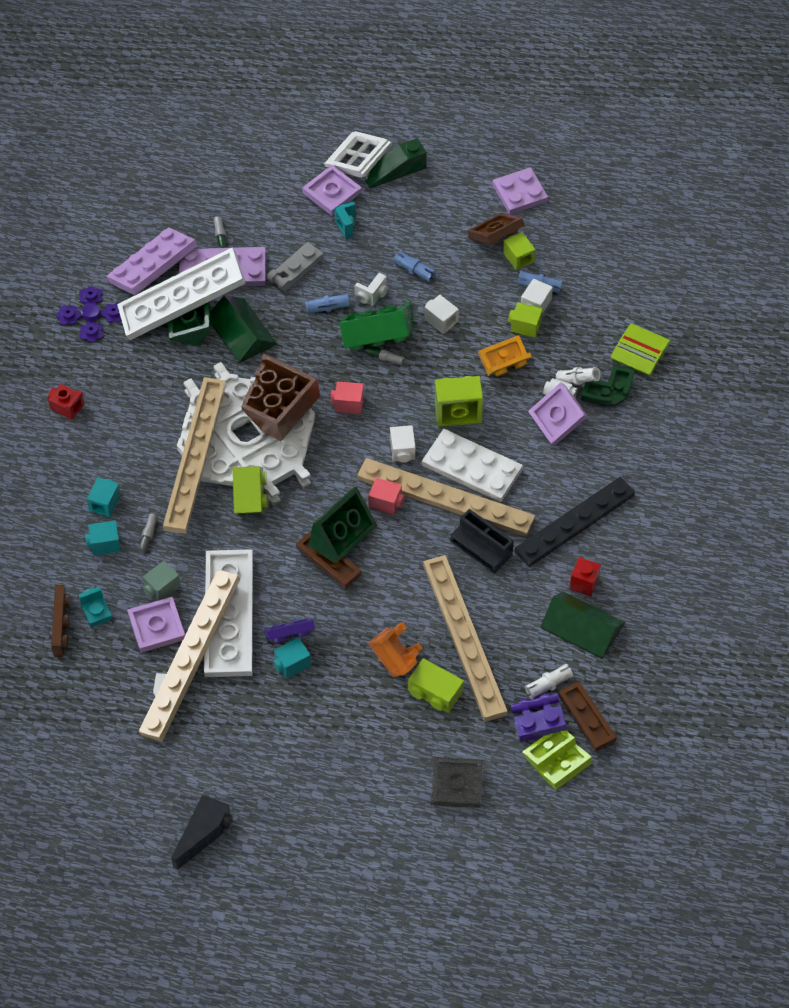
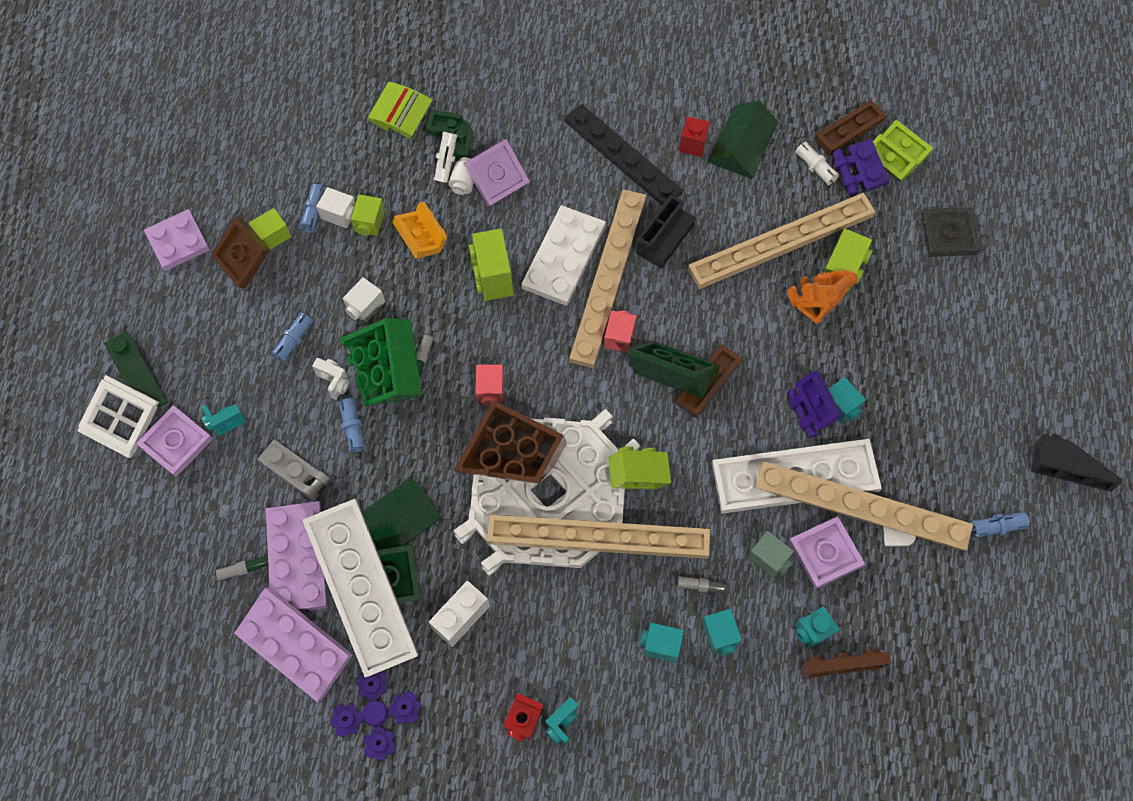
camera: 95 degrees left, 10 degrees up
white brick [390,425,415,462] -> none
none -> white brick [429,581,490,647]
none -> teal bracket [545,697,579,746]
none -> medium blue pin [970,512,1029,538]

